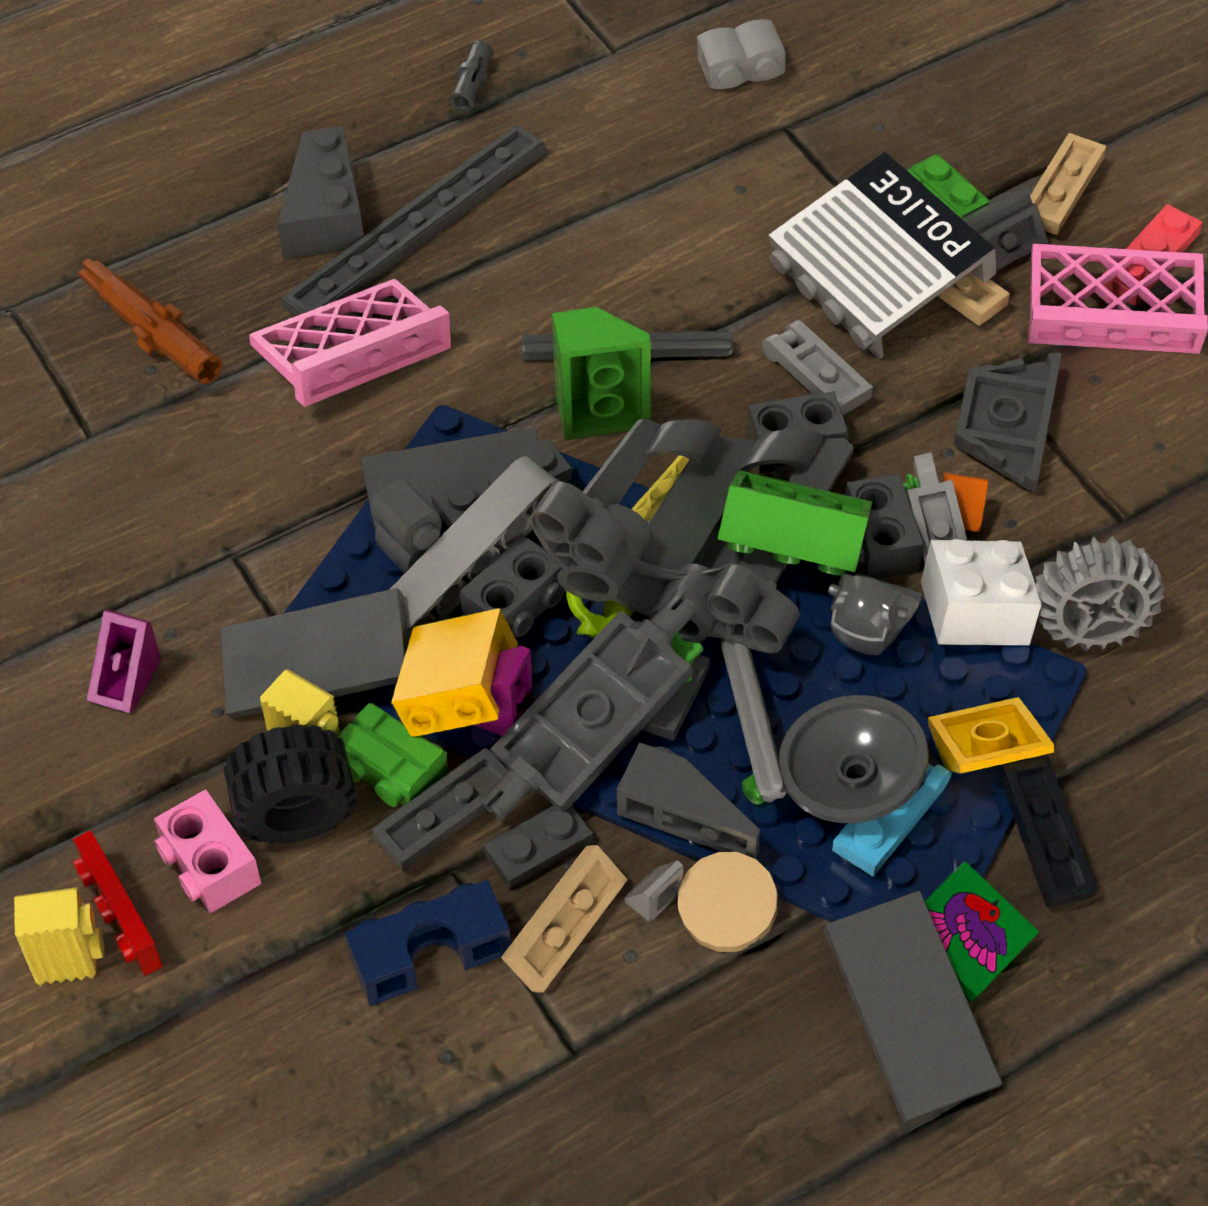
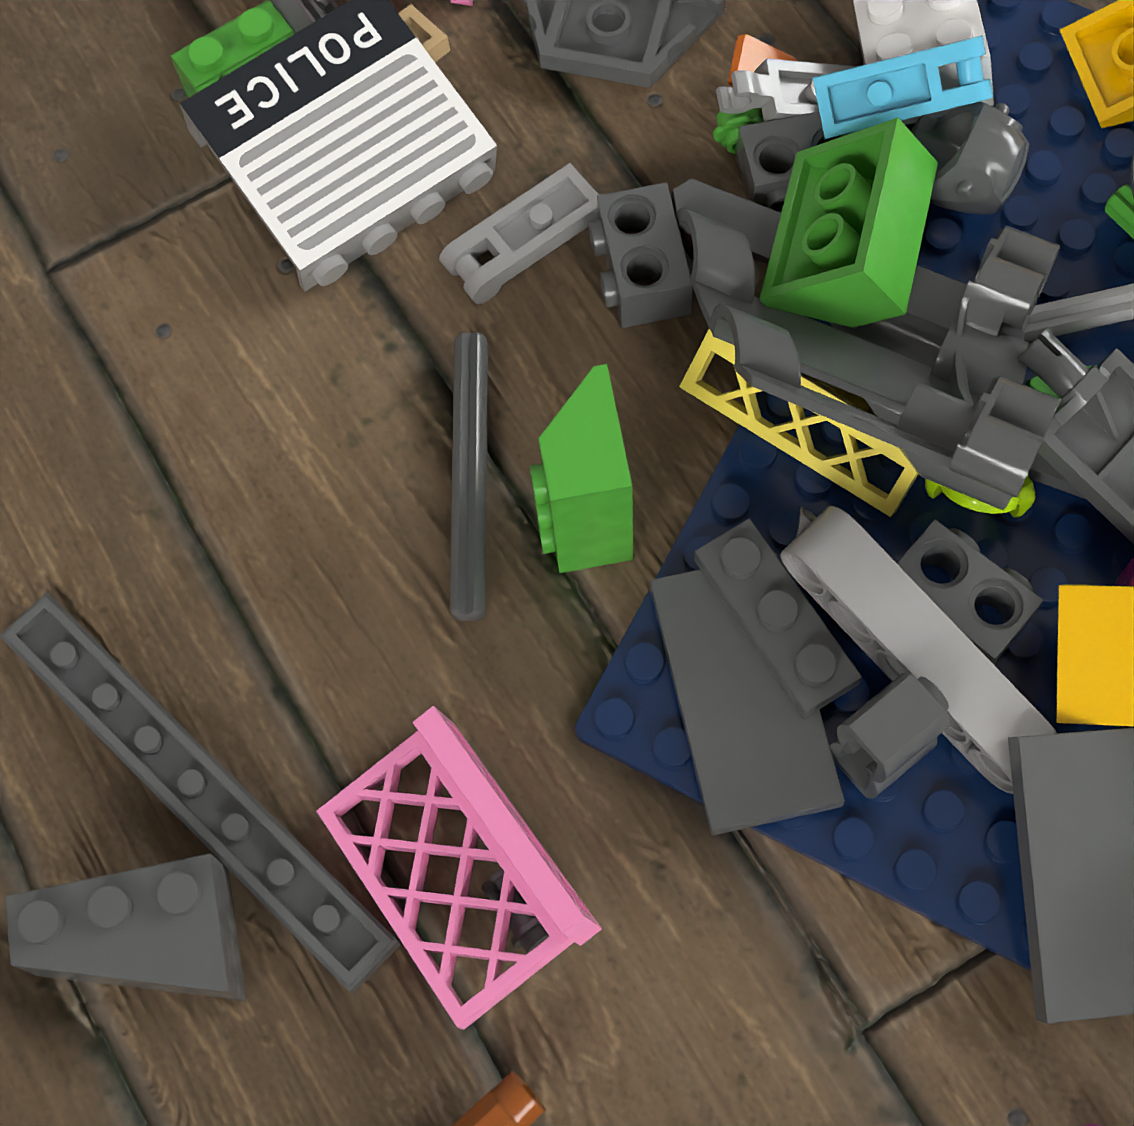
camera: 85 degrees left, 15 degrees up
none -> medium azure plate [813,35,993,139]

